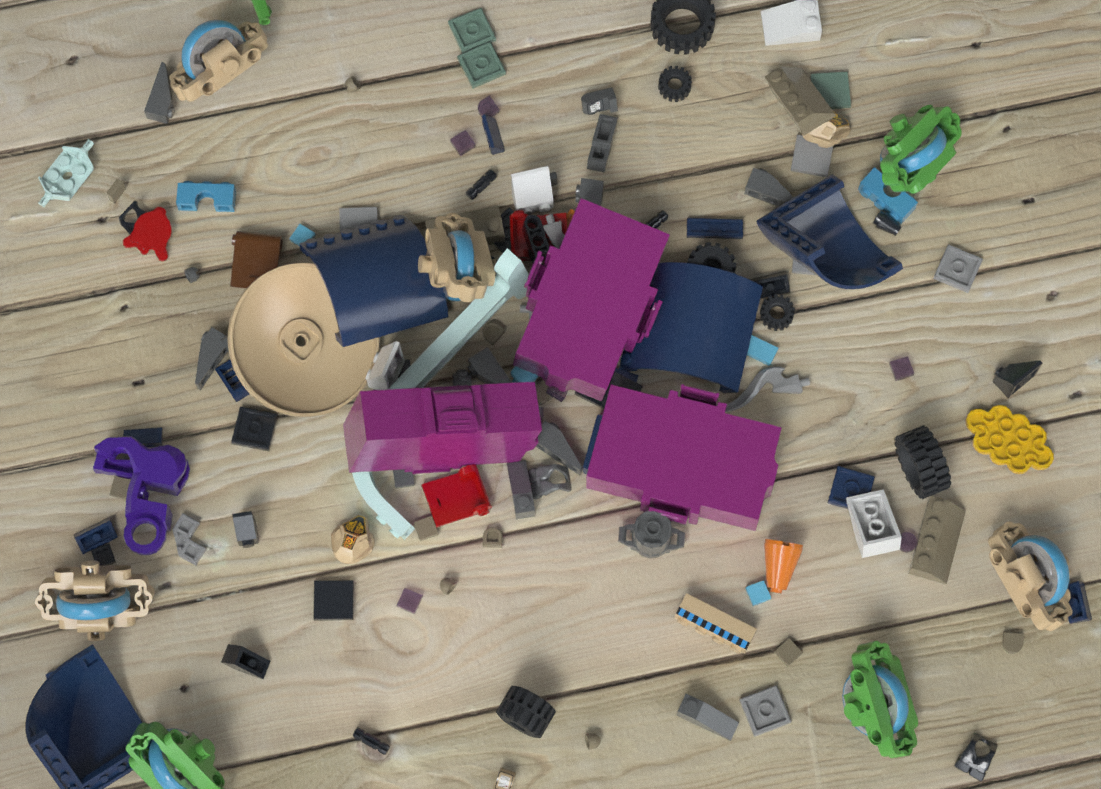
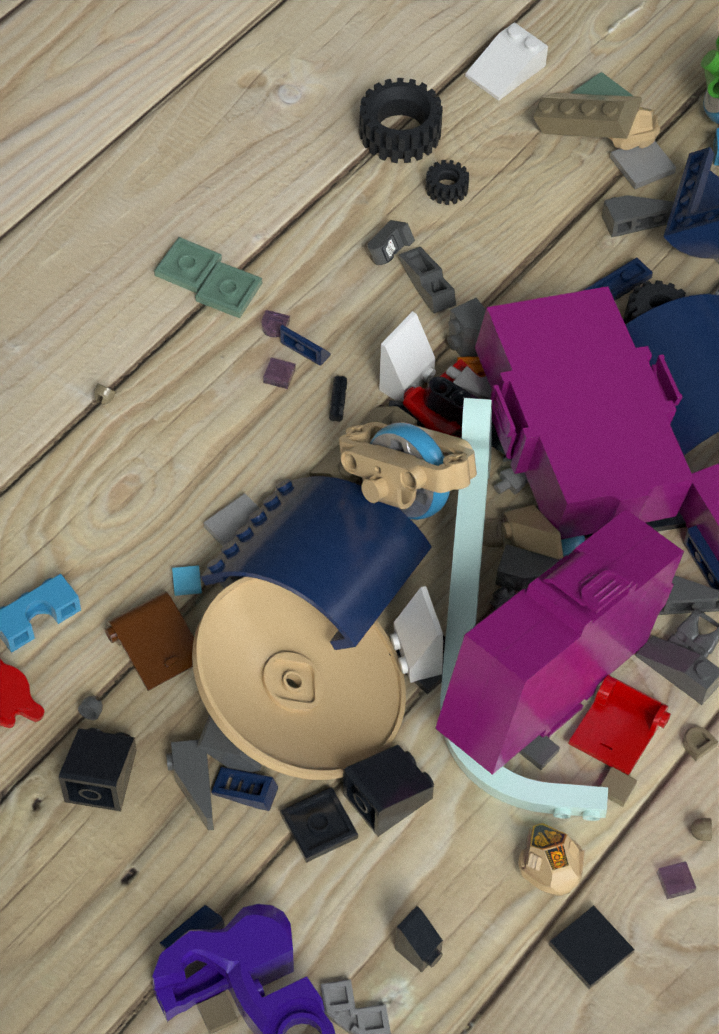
camera: 40 degrees left, 15 degrees down
none -> black slope [59,728,137,812]
none -> black slope [343,745,434,837]
none -> tan slope [502,505,563,559]

